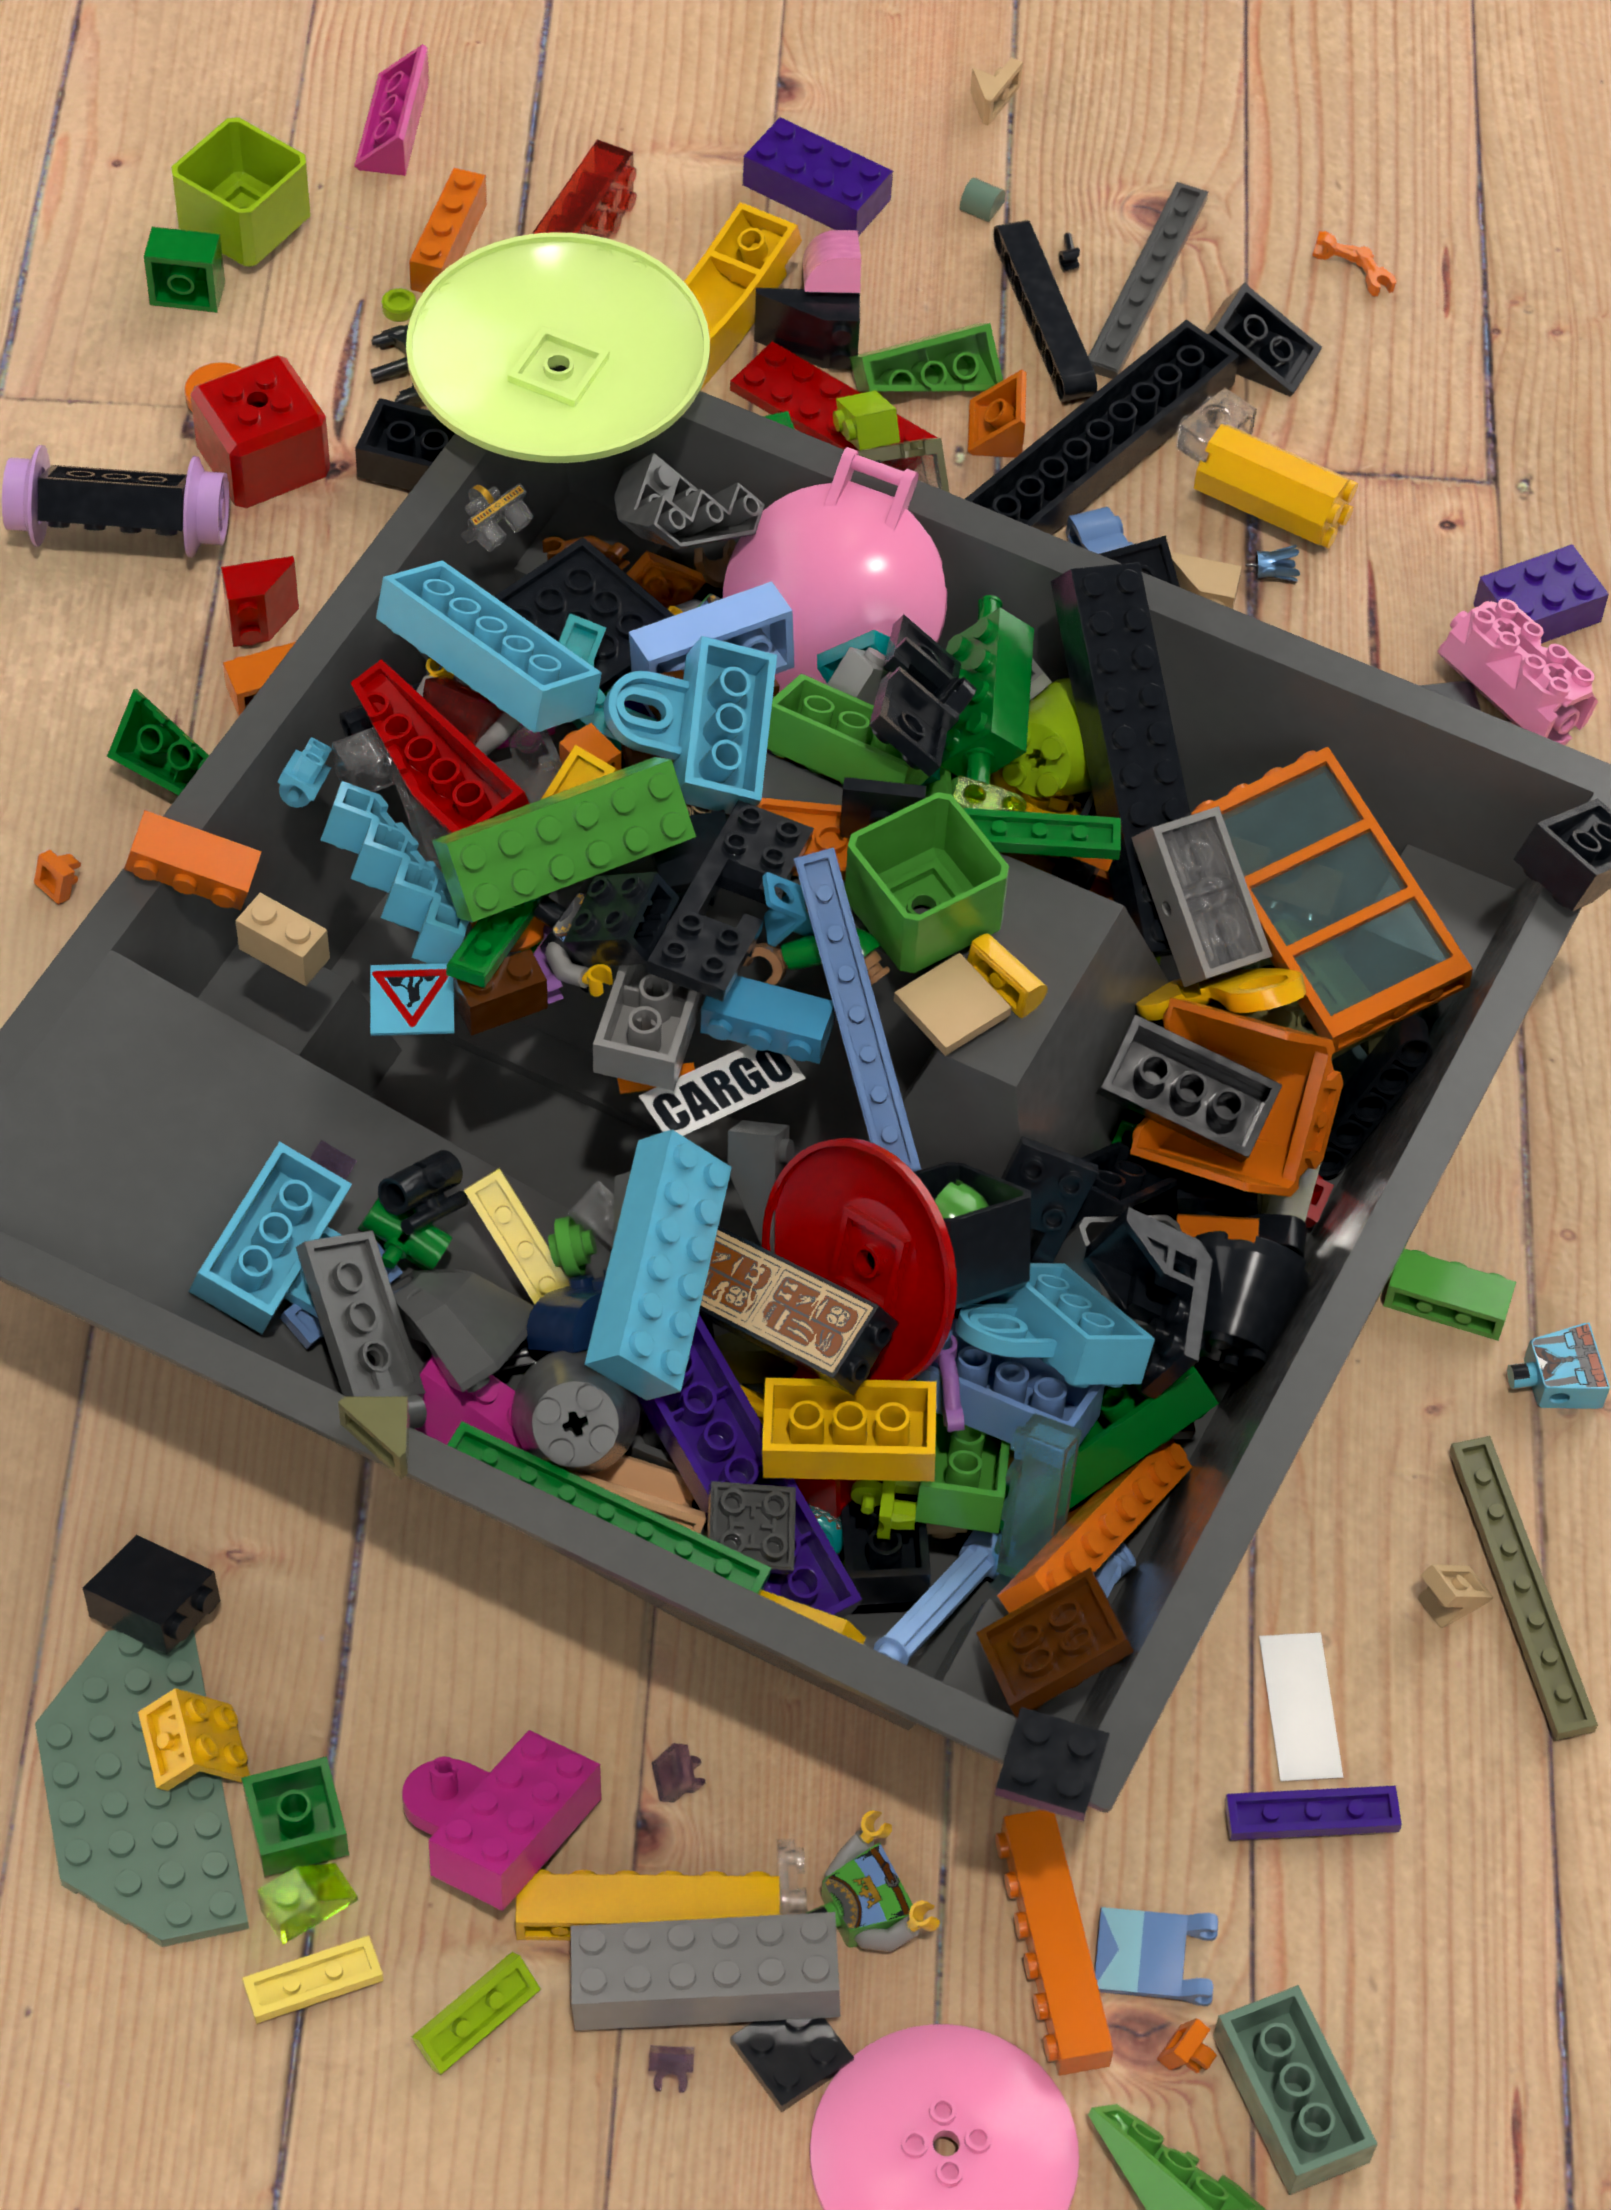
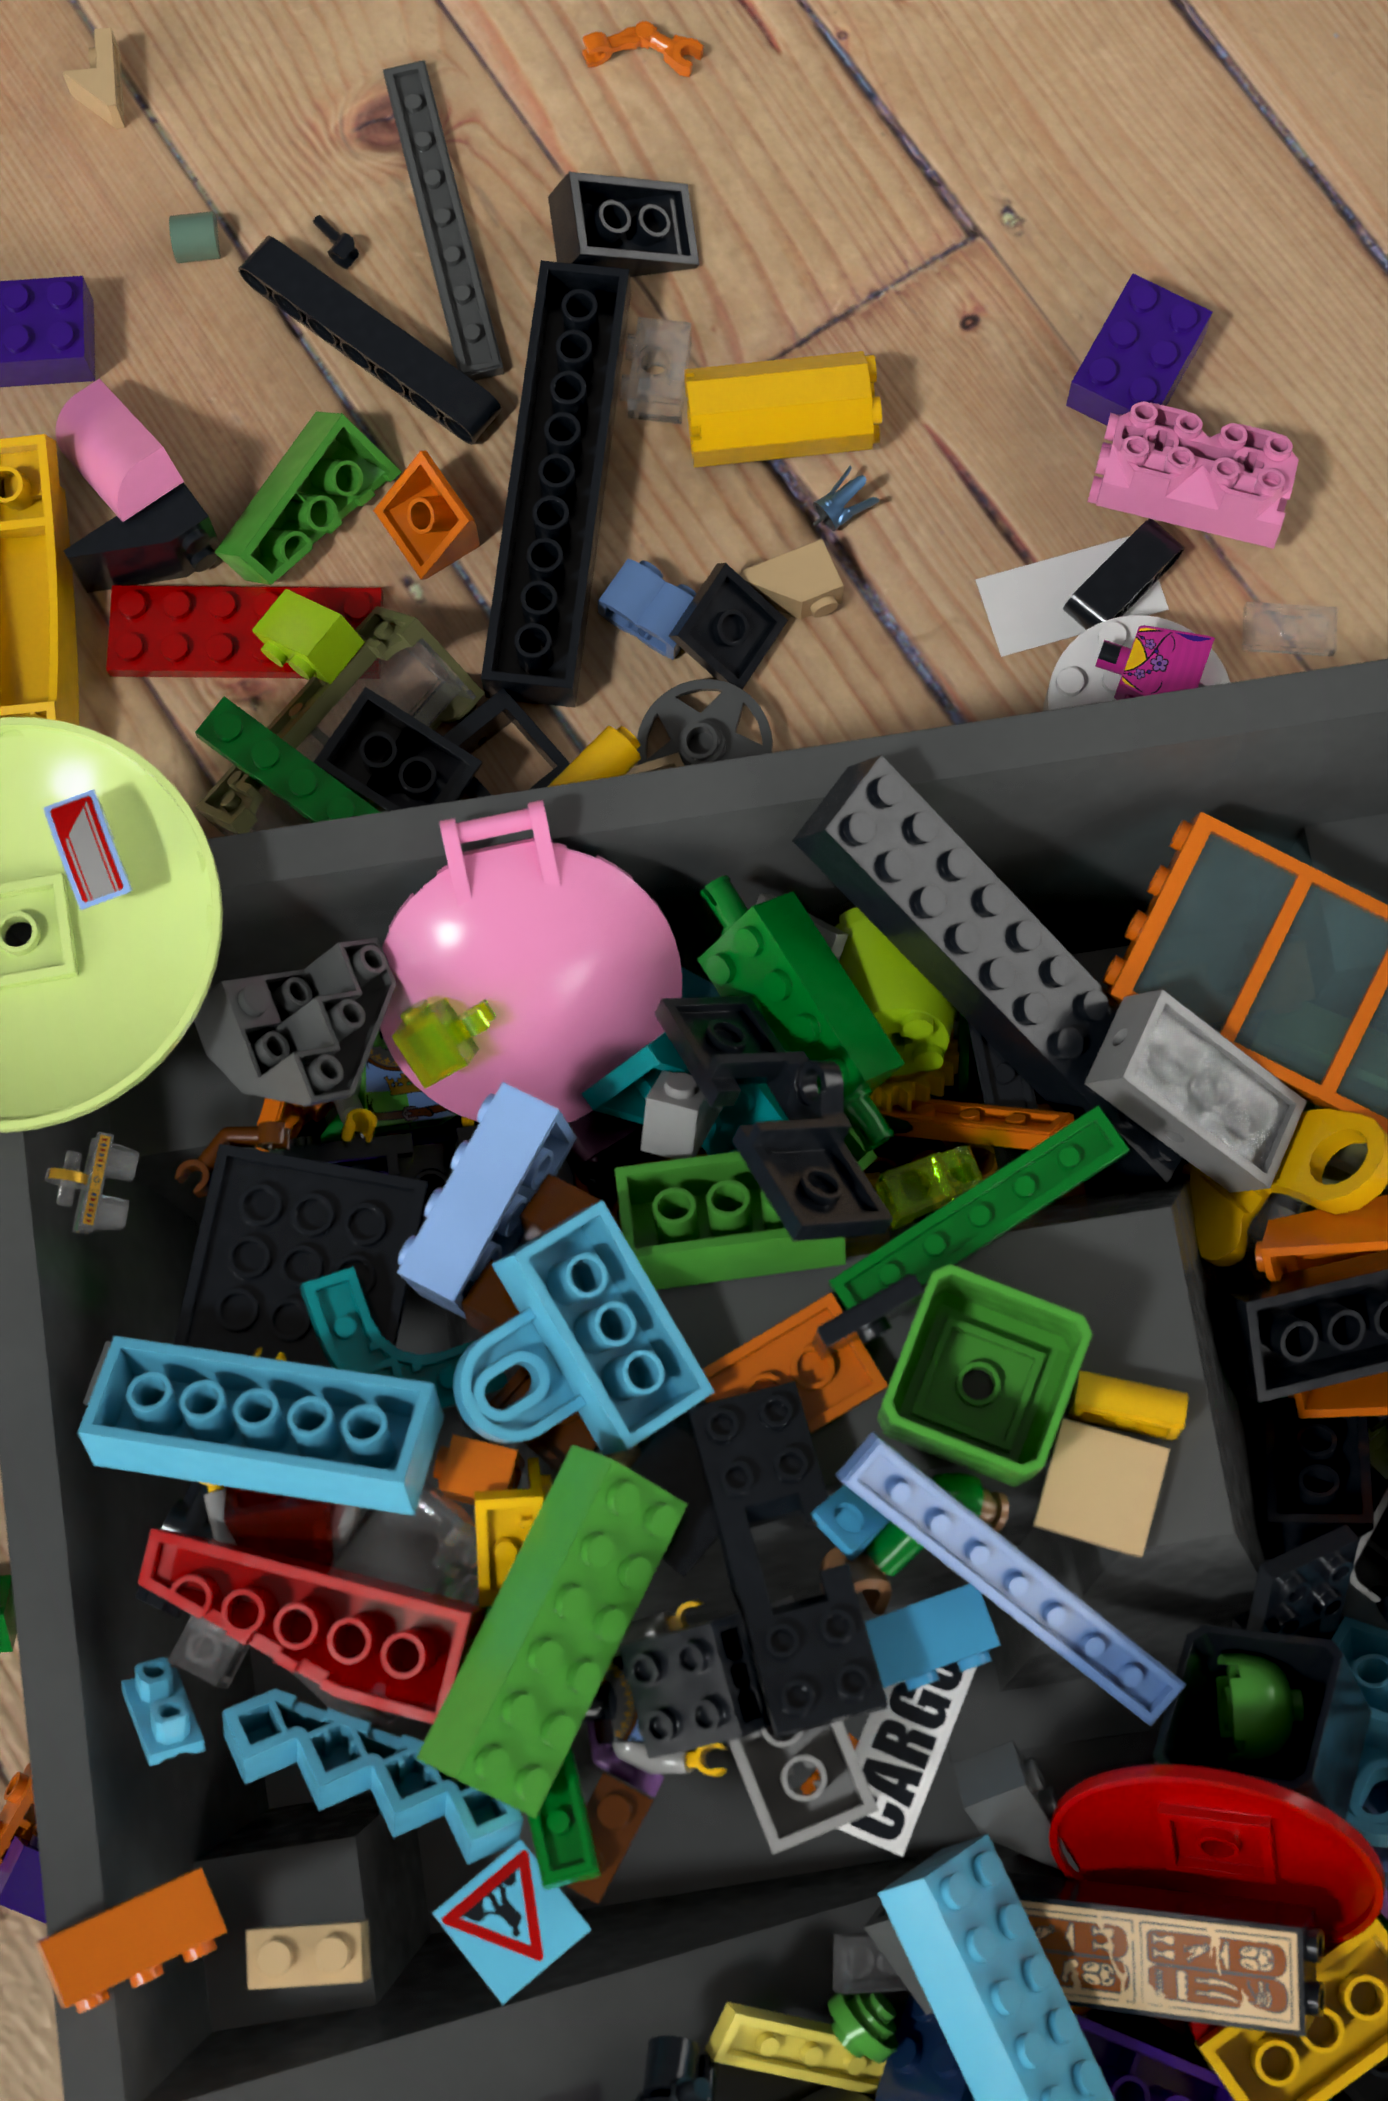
camera: 30 degrees left, 20 degrees up
none -> slope [43,789,133,910]
none -> clear neon green brick [391,997,497,1089]

